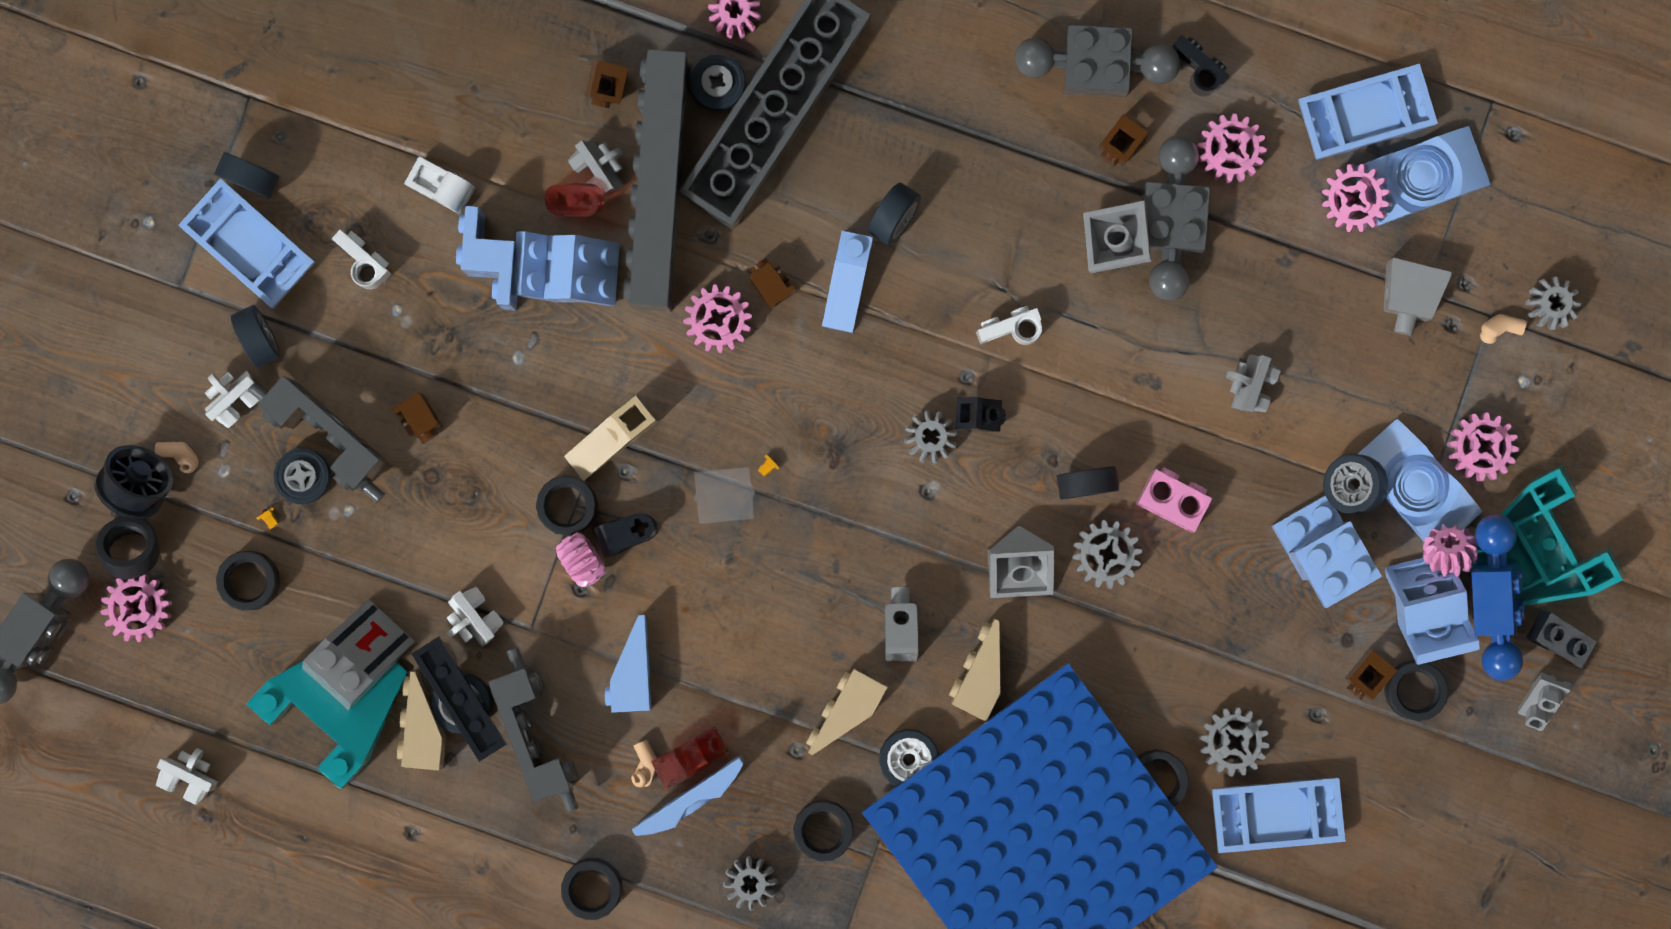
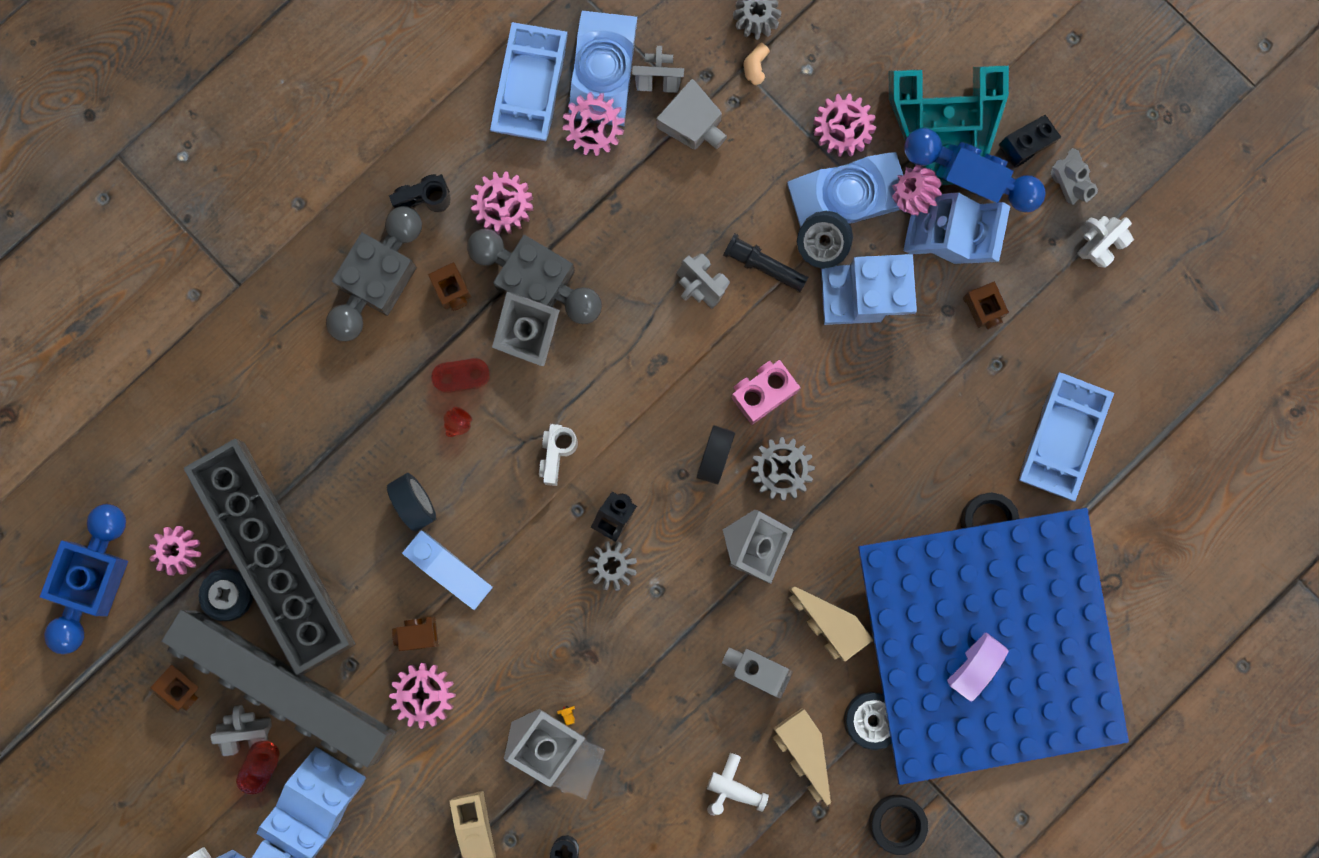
camera: 65 degrees left, 5 degrees down
light grey gear [1199,707,1269,776] -> none
black tyre [1384,660,1449,721] -> none
none -> clear red plate [431,358,490,393]
none -> clear red plate [443,407,473,437]
none -> light grey slope [504,709,585,787]
none -> light grey hips [632,46,684,93]
none -> white piece [707,753,769,816]
none -> black pin [723,233,809,293]
none -> lavender slope [947,632,1009,702]
none -> white hips [1077,216,1134,267]

